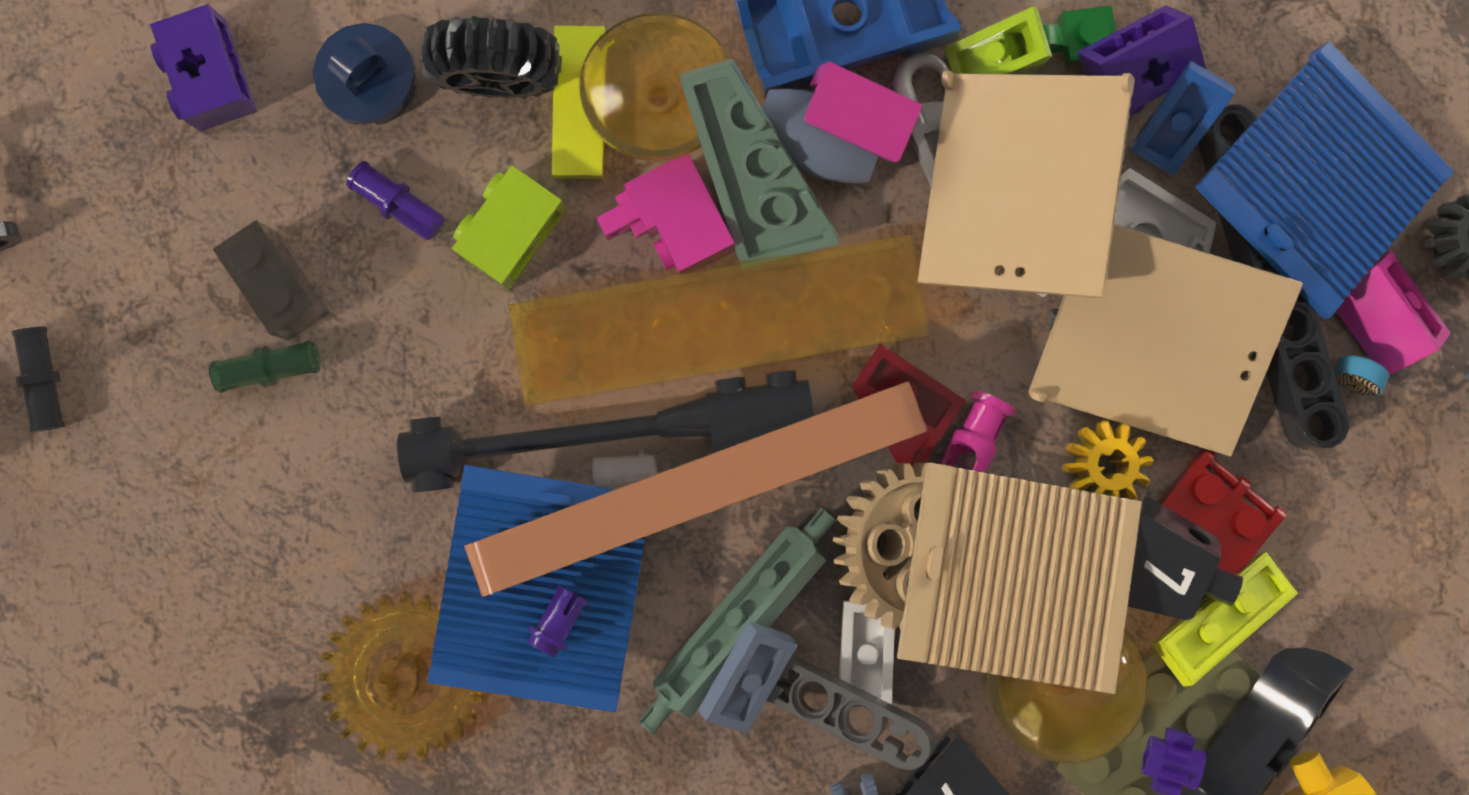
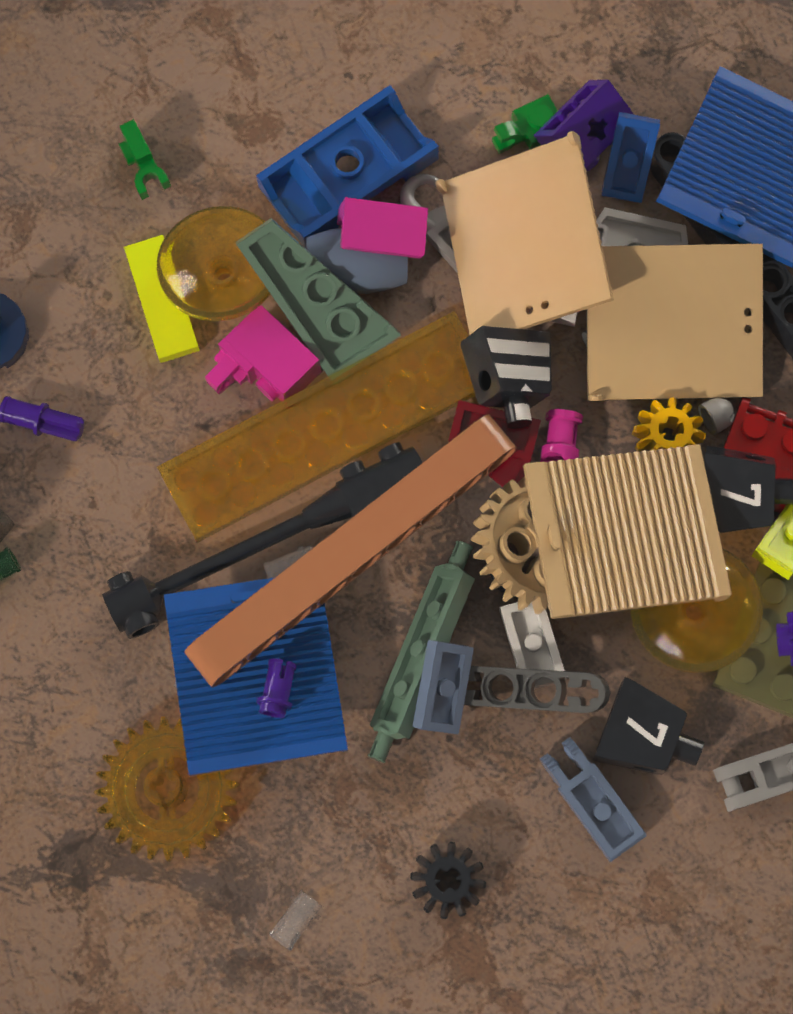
camera: 15 degrees left, 10 degrees down
black gear [420,15,562,99] -> none
lime brick [451,165,568,291] -> none
lime slope [944,6,1052,75] -> none
none -> black torso [460,326,552,429]
none -> light grey hinge [698,397,735,435]

